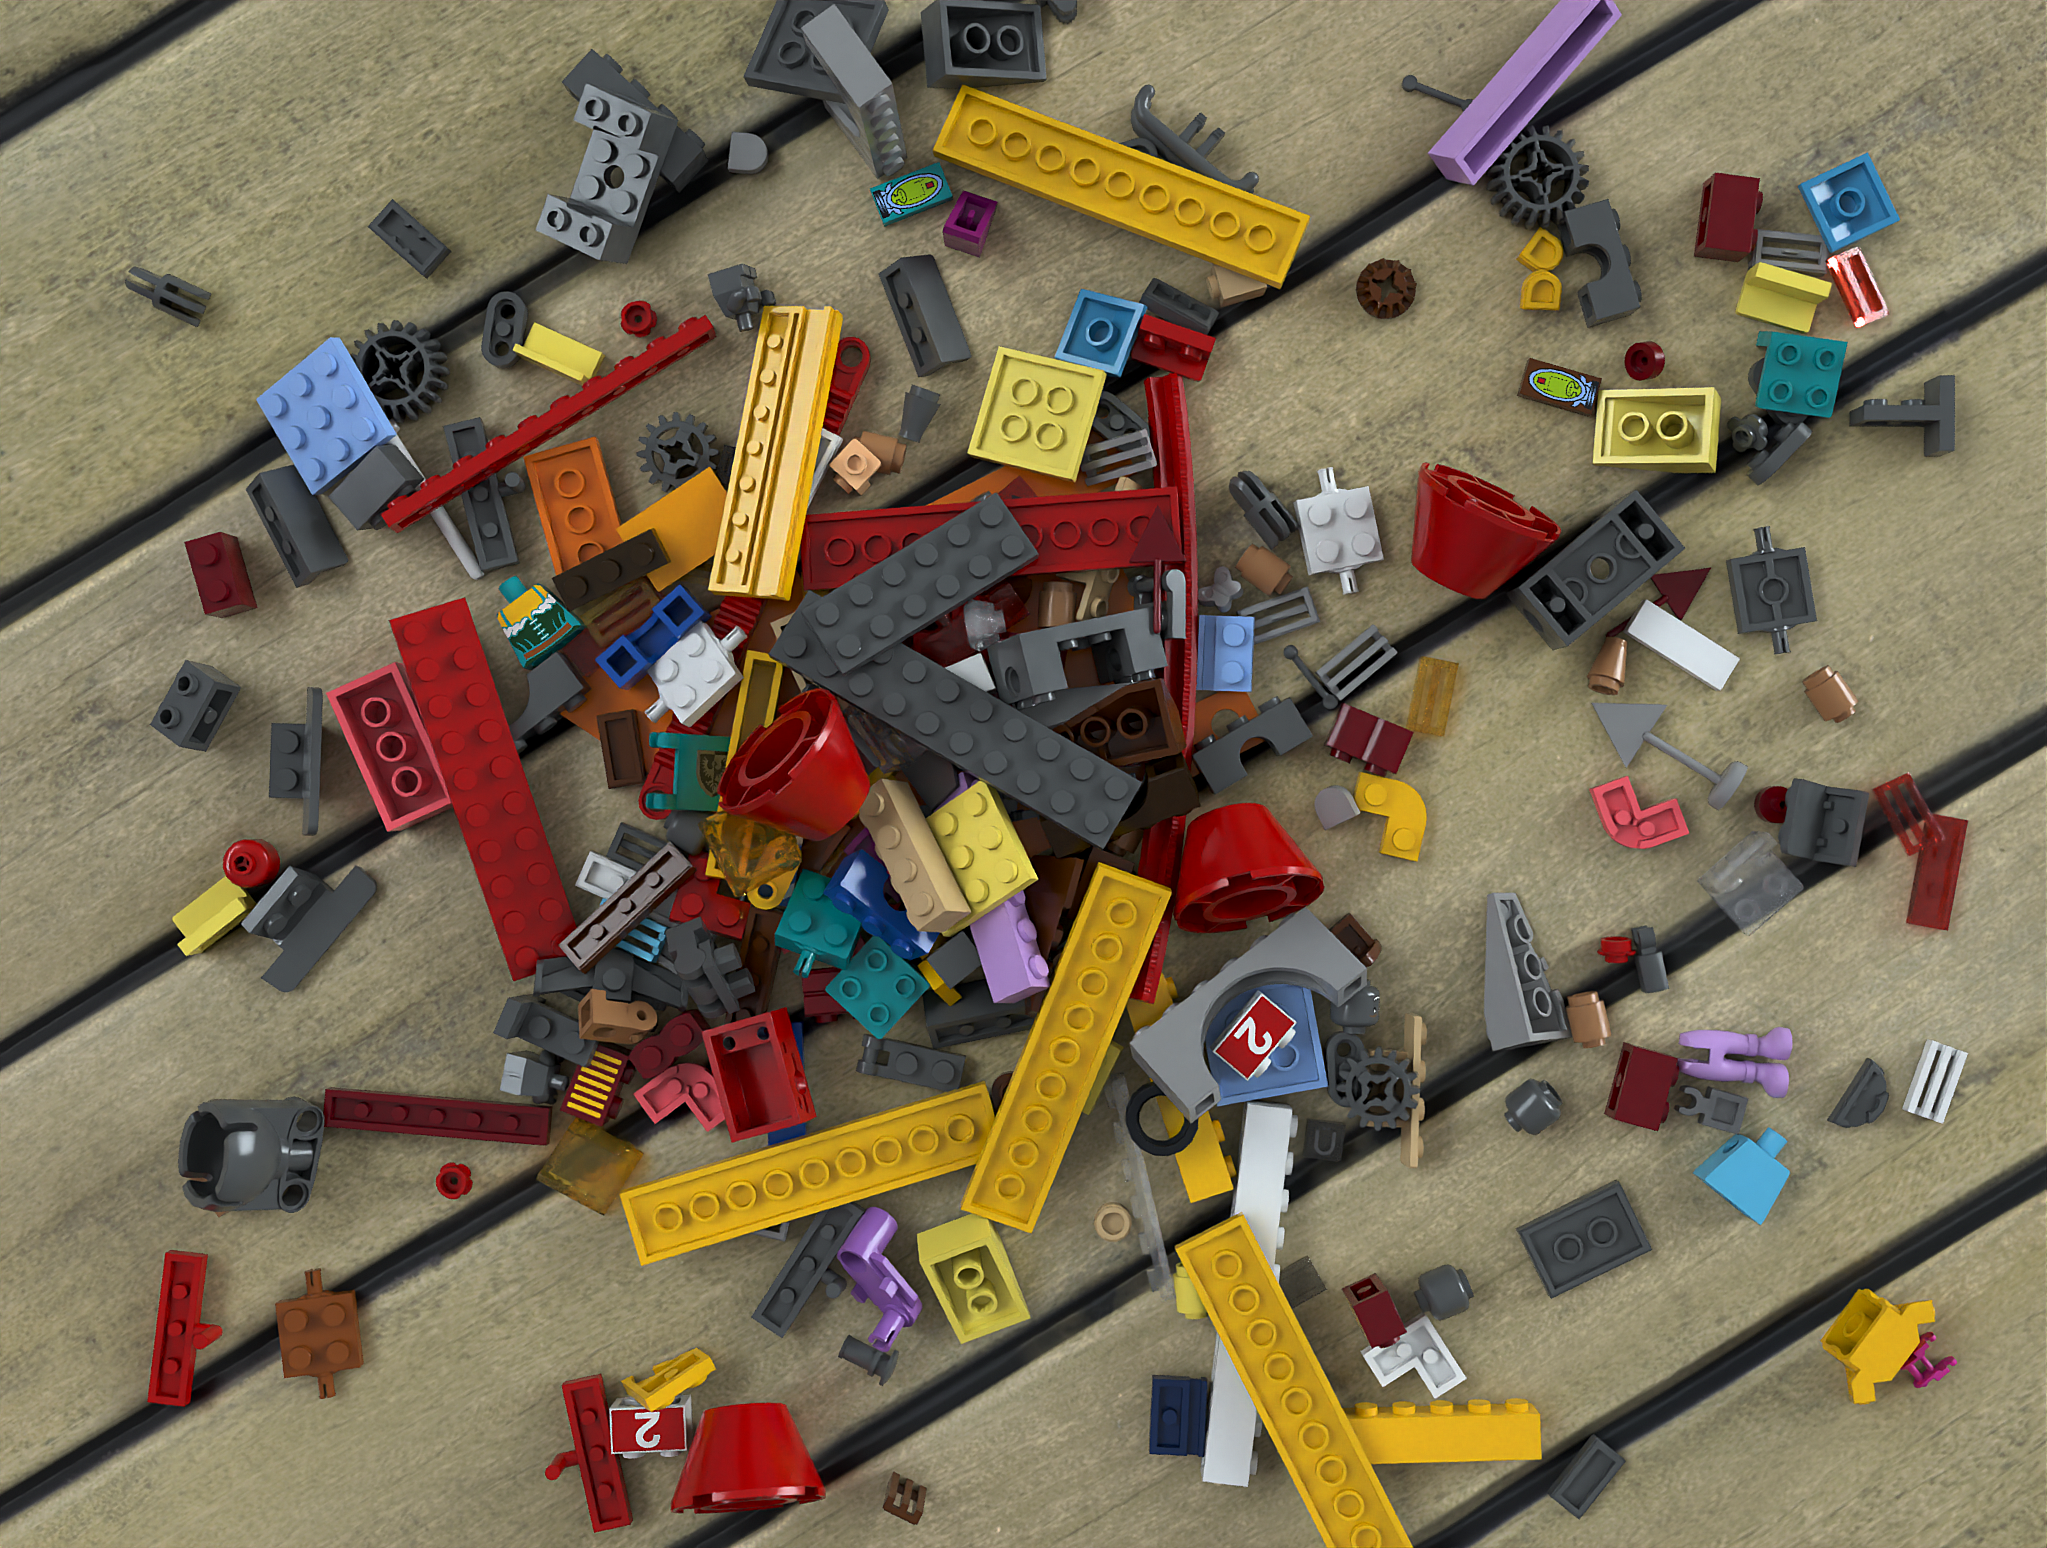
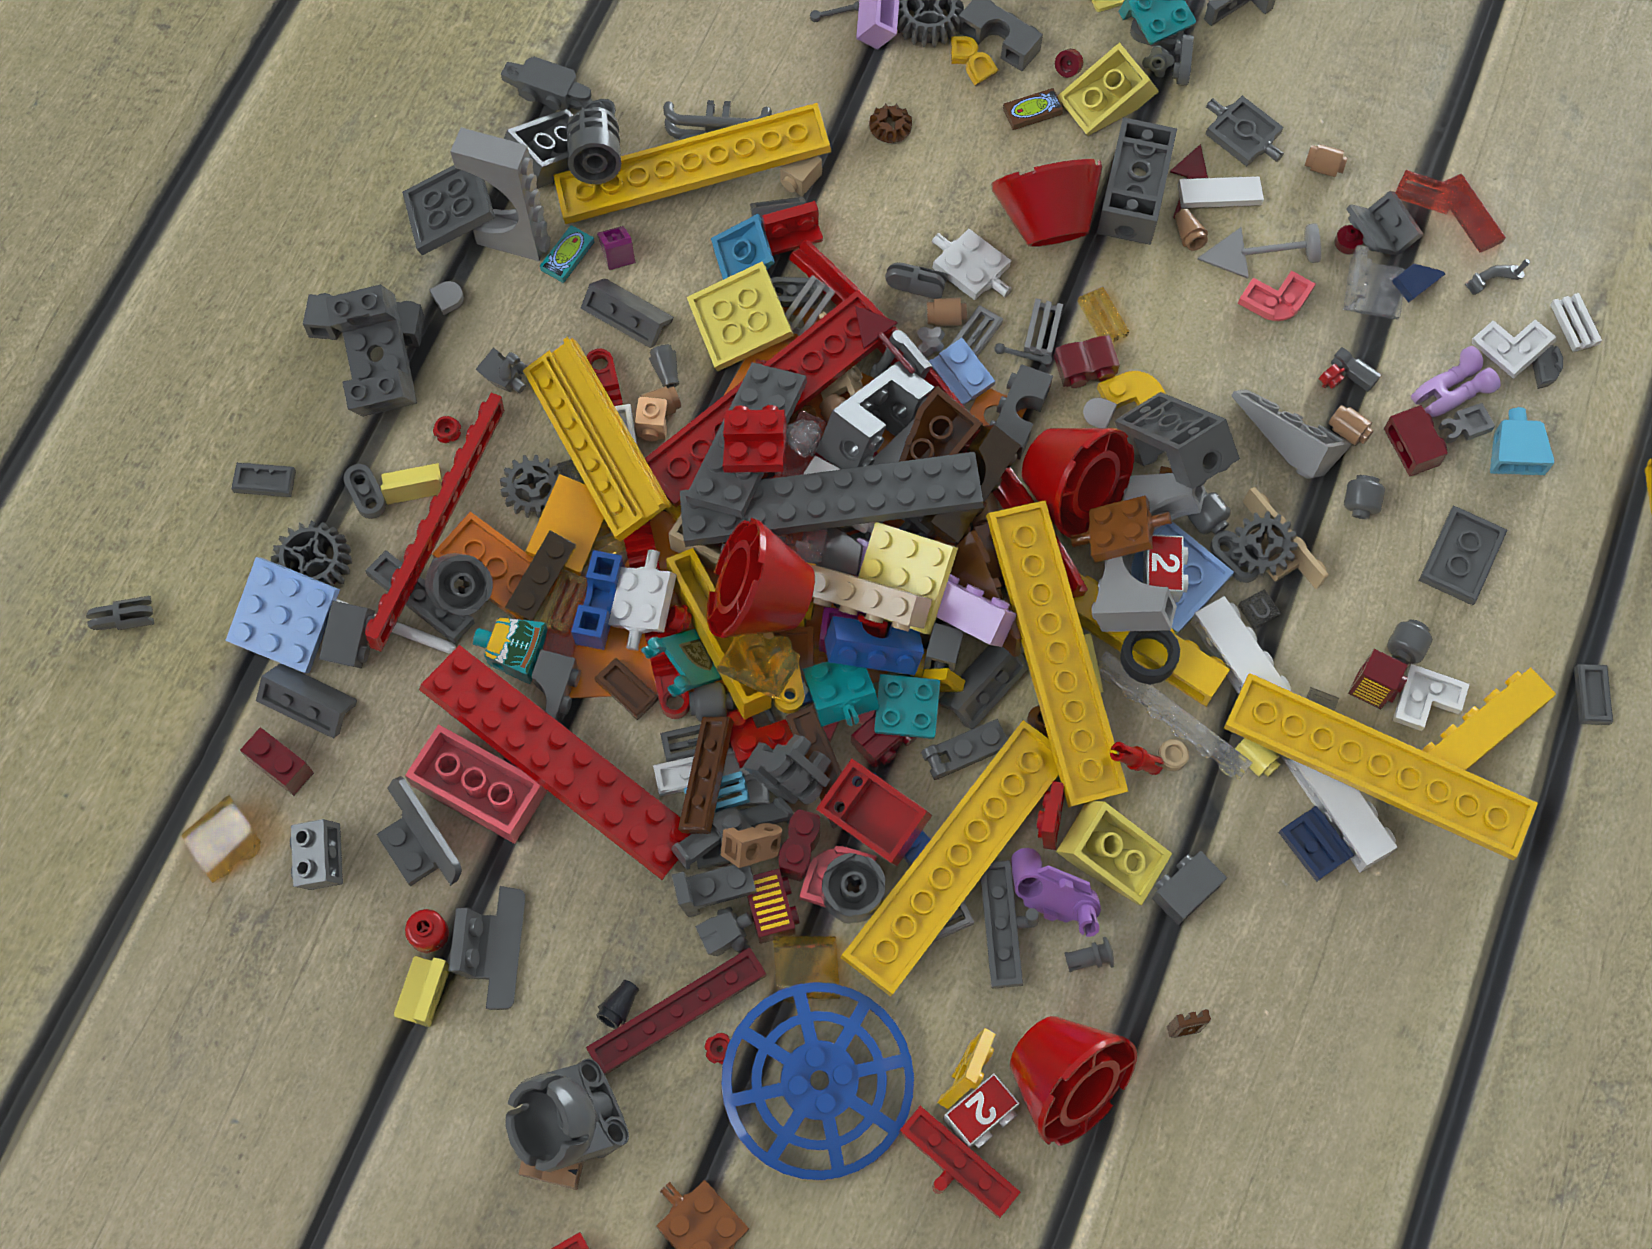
camera: 35 degrees left, 20 degrees down
none -> clear yellow slope [181,795,261,883]
none -> dark grey brick [425,553,493,615]
none -> dark grey cylinder [567,99,621,184]
none -> black cone [596,980,639,1029]
none -> red plate [666,605,692,633]
none -> blue dish [721,982,914,1180]
none -> red plate [723,405,787,473]
none -> dark grey brick [822,853,885,924]
none -> red plate [1037,781,1065,850]
none -> dark orange plate [1071,495,1172,562]
none -> red pin [1110,742,1164,775]
none -> dark grey plate [1114,392,1240,489]
none -> dark grey brick [1152,851,1227,926]
none -> dark blue tile [1391,264,1445,303]
none -> dark grey piece [1465,259,1530,295]
none -> white plate [1472,319,1556,379]

